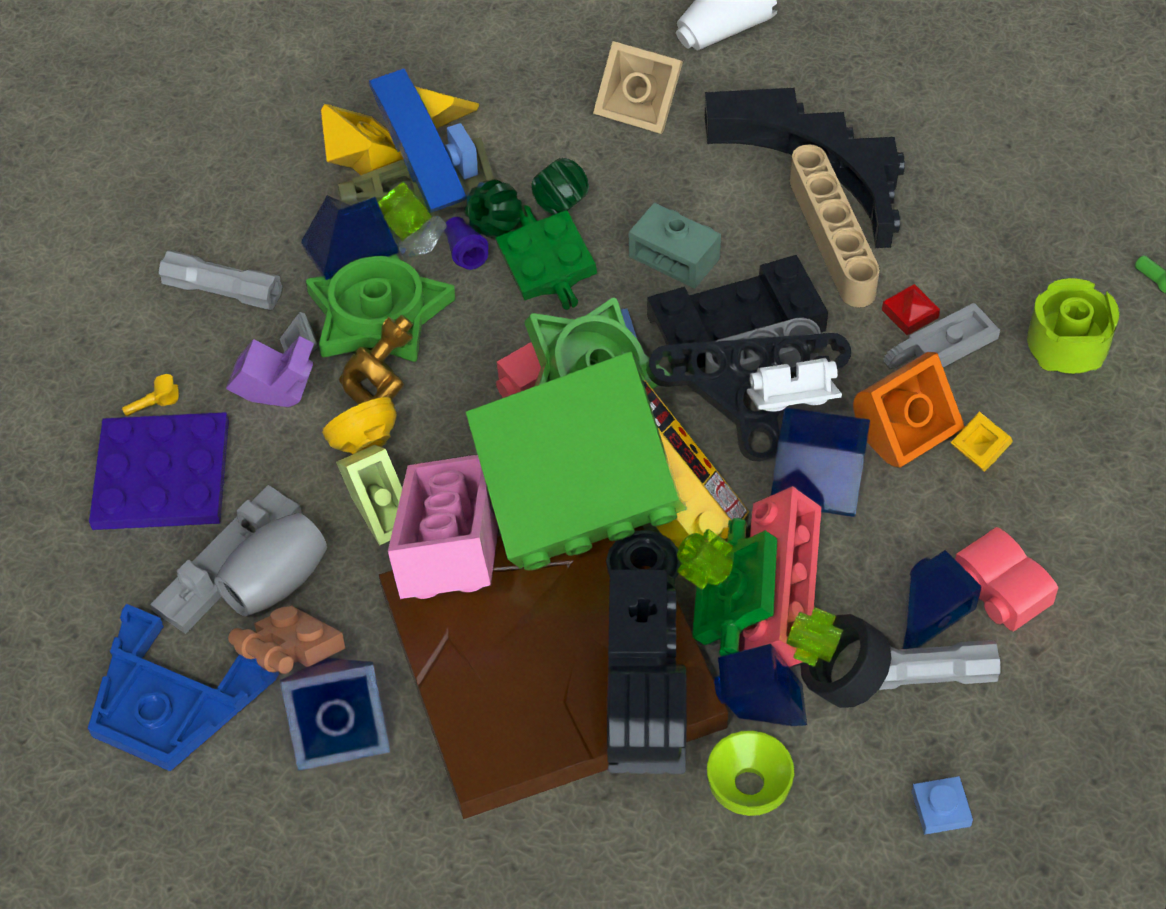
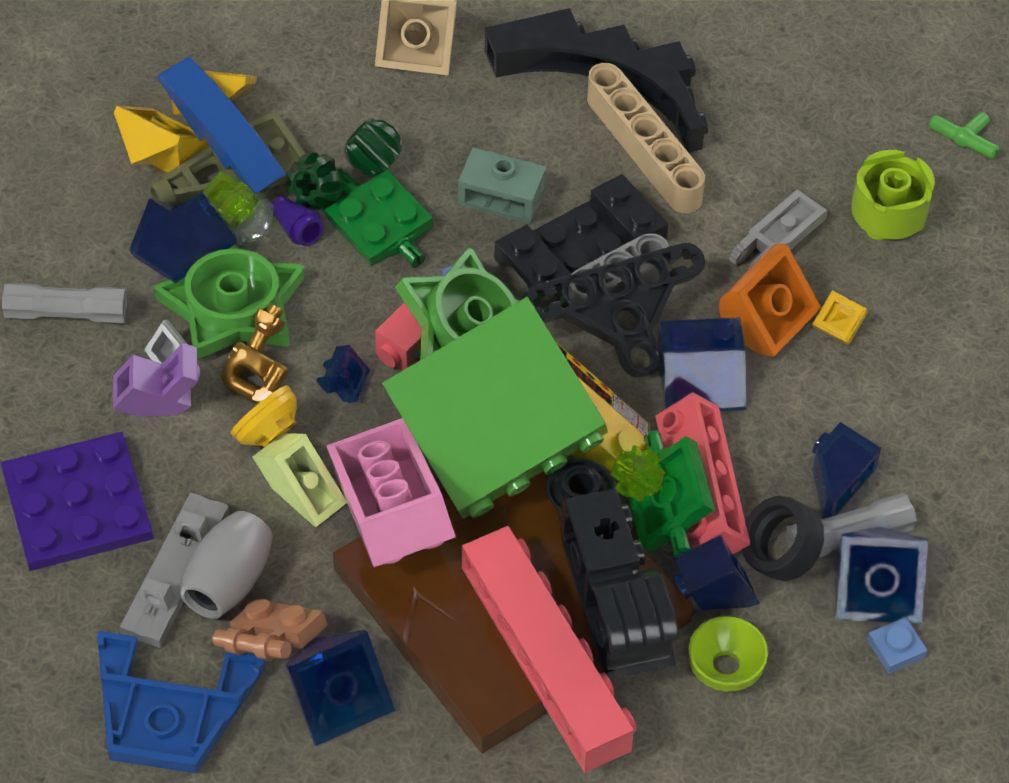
camera: 20 degrees left, 0 degrees up
yellow hand [122,374,179,416] -> none
medium blue plate [444,123,478,179] -> none
white hinge [747,358,842,411] -> none
clear neon green gear [786,607,843,667] -> none
red tile [882,284,940,336] -> none
coral brick [953,527,1059,632] -> none
none -> clear blue tile [316,345,370,403]
none -> coral brick [462,526,636,773]
none -> clear blue slope [835,527,928,624]

